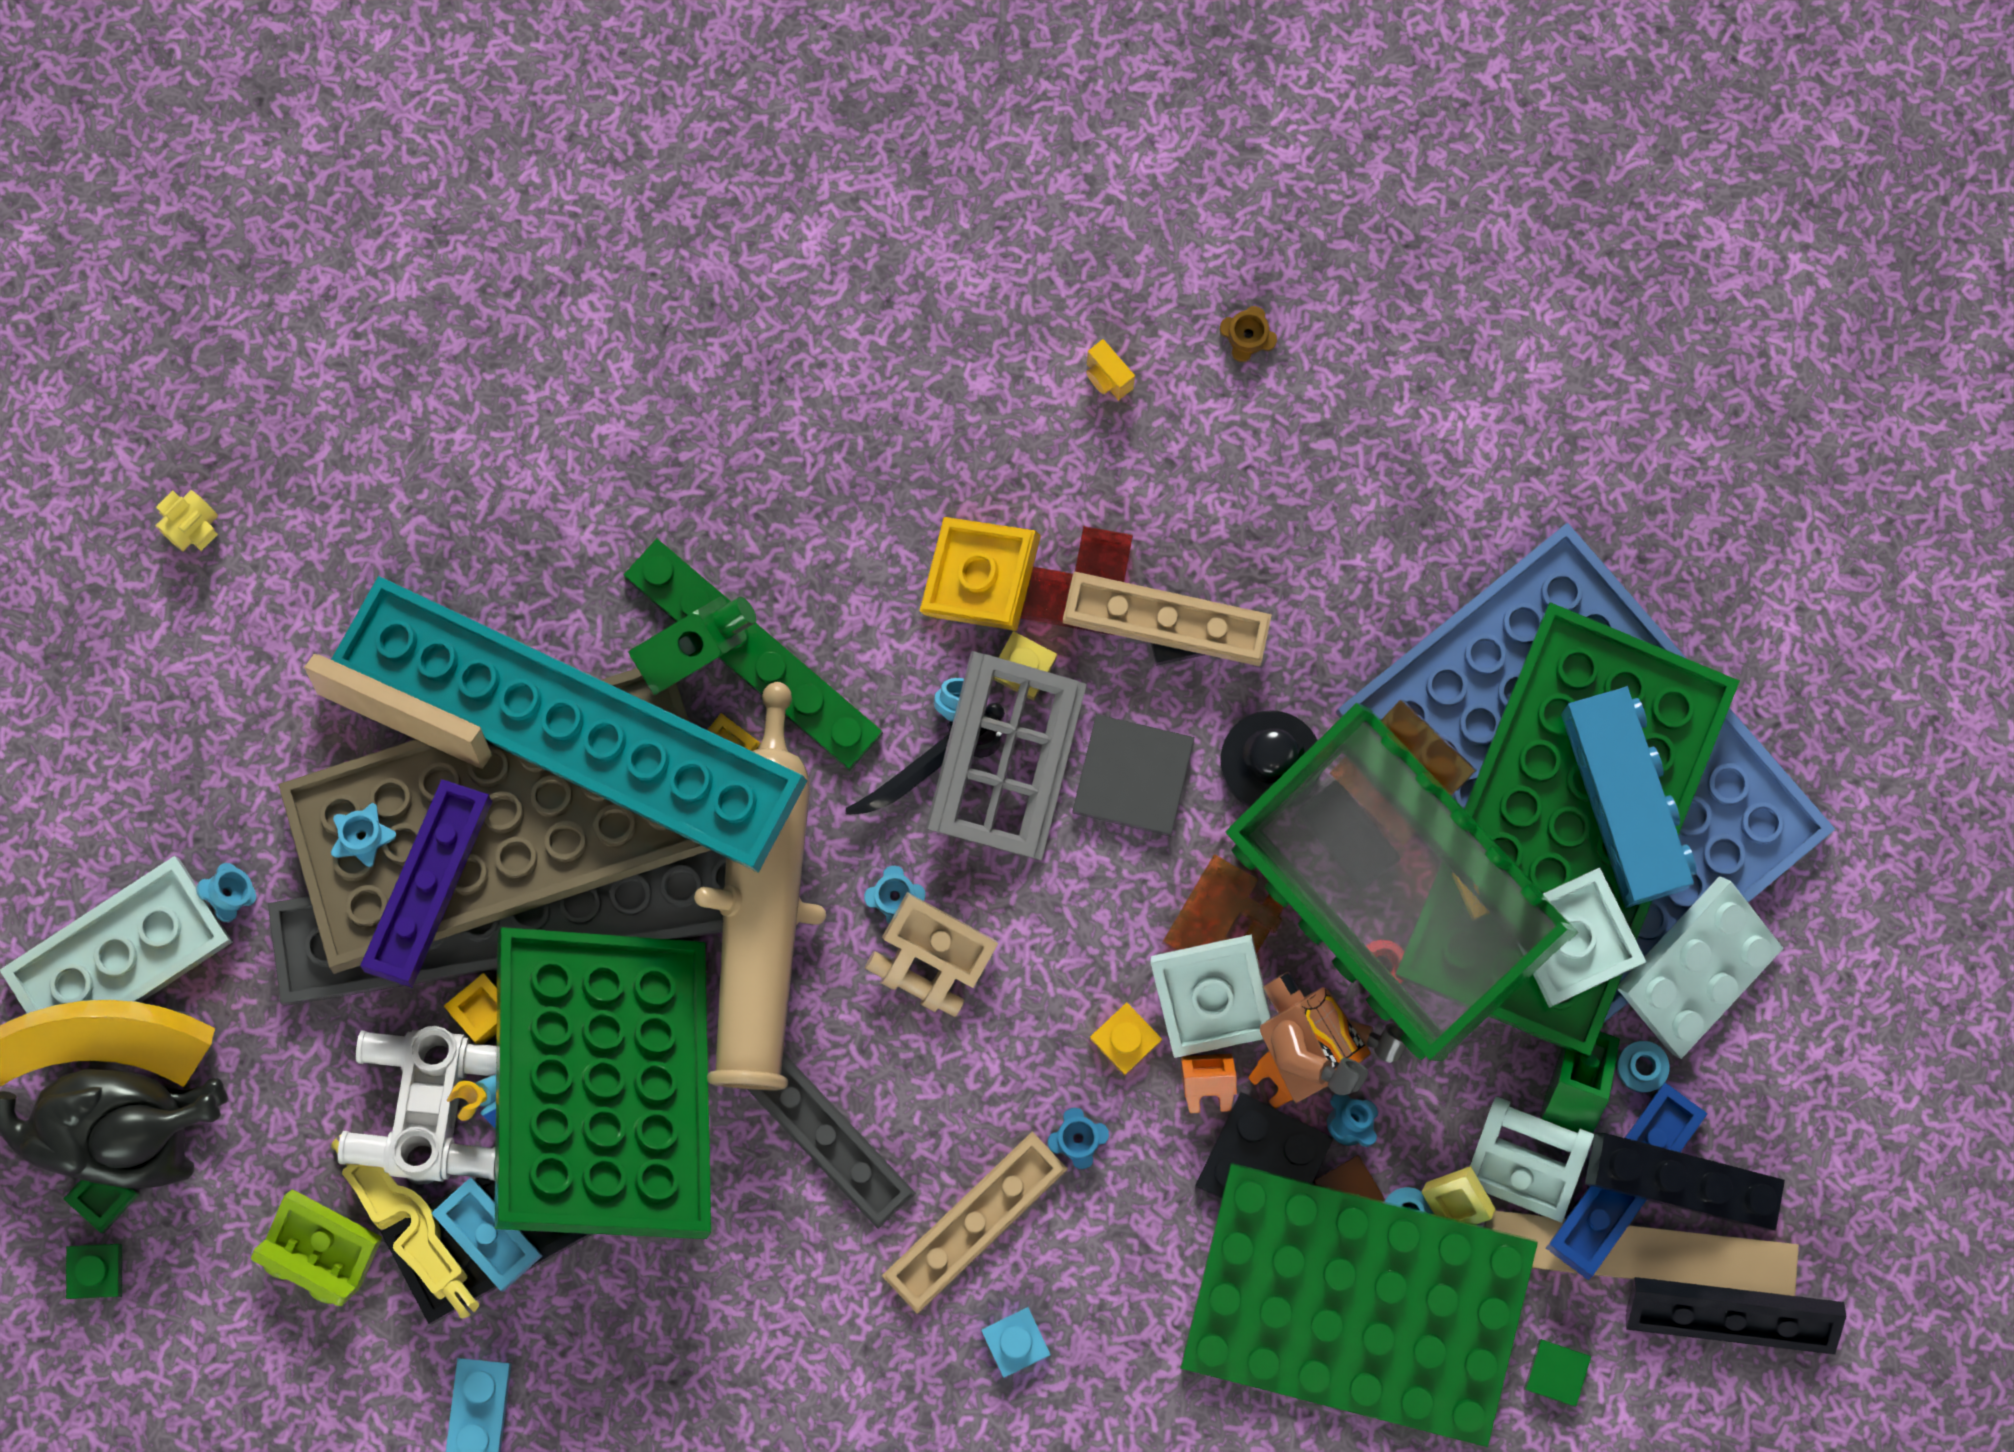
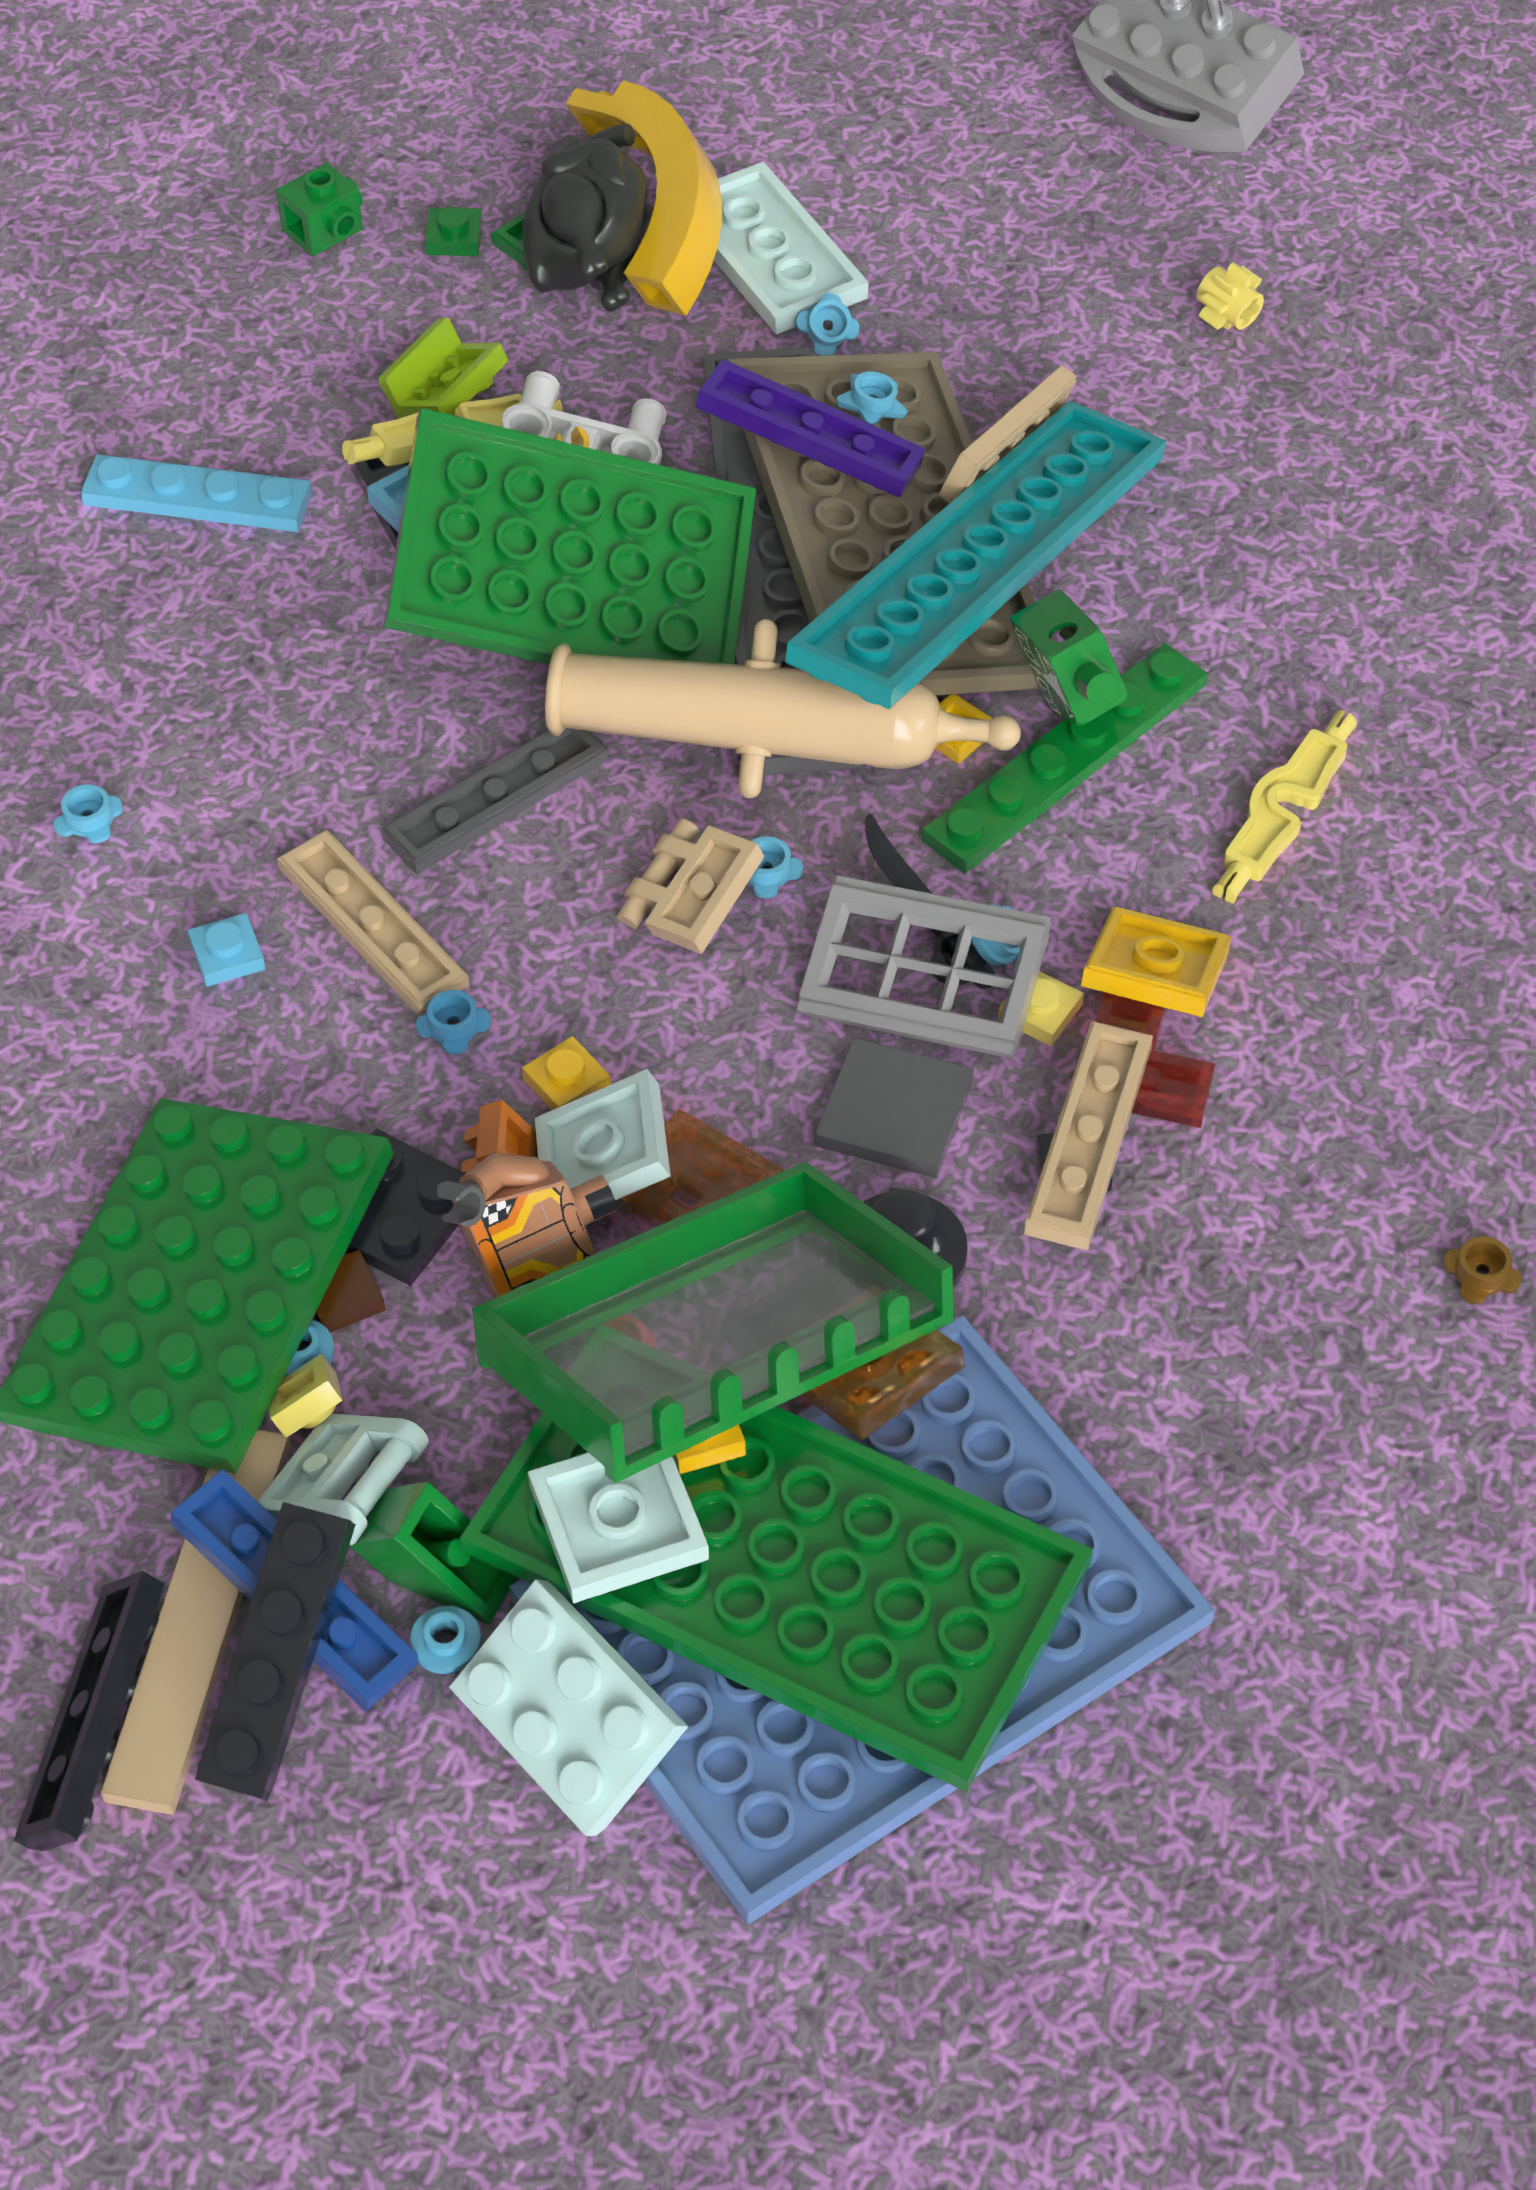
camera: 95 degrees right, 25 degrees down
yellow plate [1086,339,1135,401] -> none
dark azure plate [1327,1094,1378,1147] -> none
green tile [1524,1339,1591,1407] -> none
dark azure brick [1561,686,1697,908] -> none
none -> green brick [276,162,363,257]
none -> light yellow piece [1212,710,1357,904]

